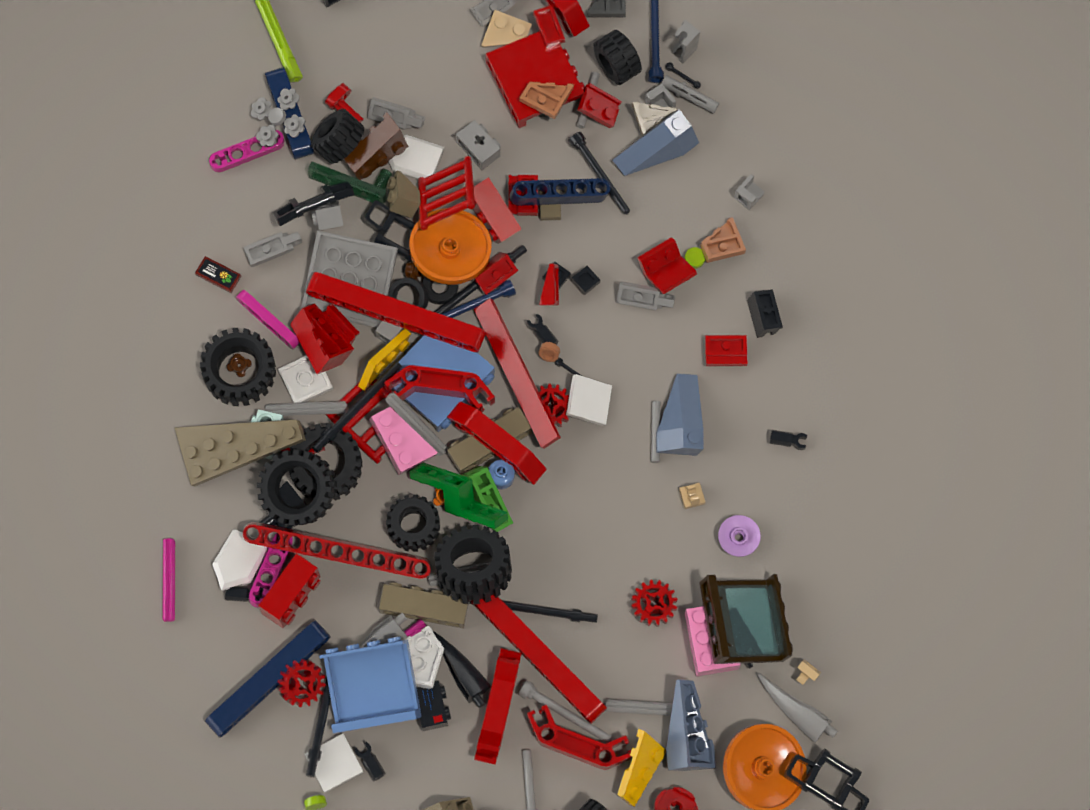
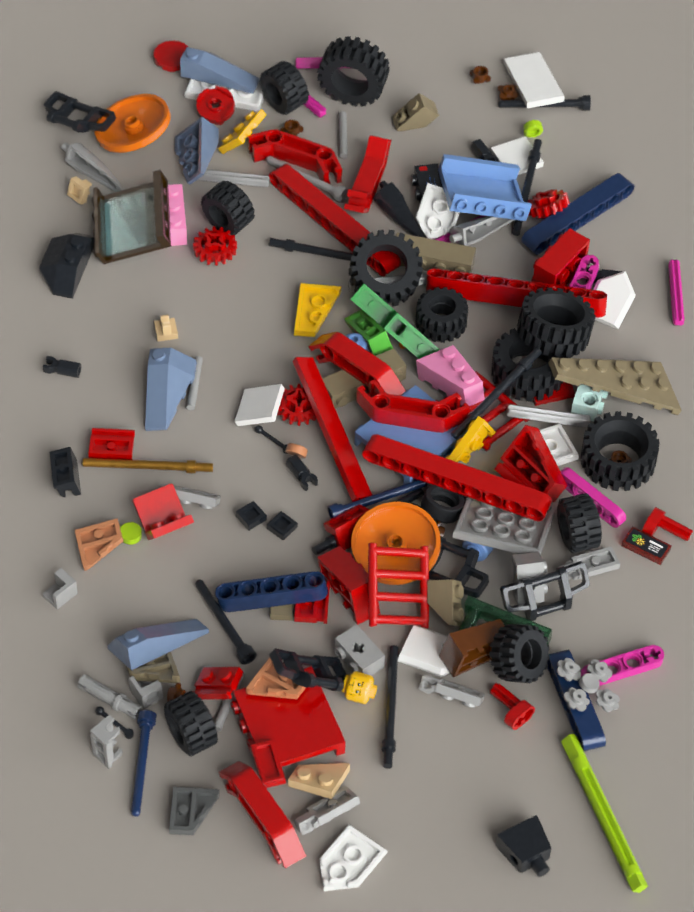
camera: 175 degrees left, 20 degrees down
light grey axle [385,392,448,456] -> none
red slope [539,263,559,306] -> none
lavender dish [718,515,761,557] -> none
none -> black wedge [39,233,95,299]
none -> pearl gold bar [83,458,213,473]
none -> reddish brown plate [167,683,186,702]
none -> black tyre [201,180,255,235]
none -> black bar [269,648,347,692]
none -> reddish brown plate [280,120,304,136]
none -> yellow wing [294,283,341,337]
none -> yellow head [342,671,378,704]
none -> black bar [382,645,399,769]
none -> black tyre [557,493,602,553]
none -> red piece [642,507,693,541]

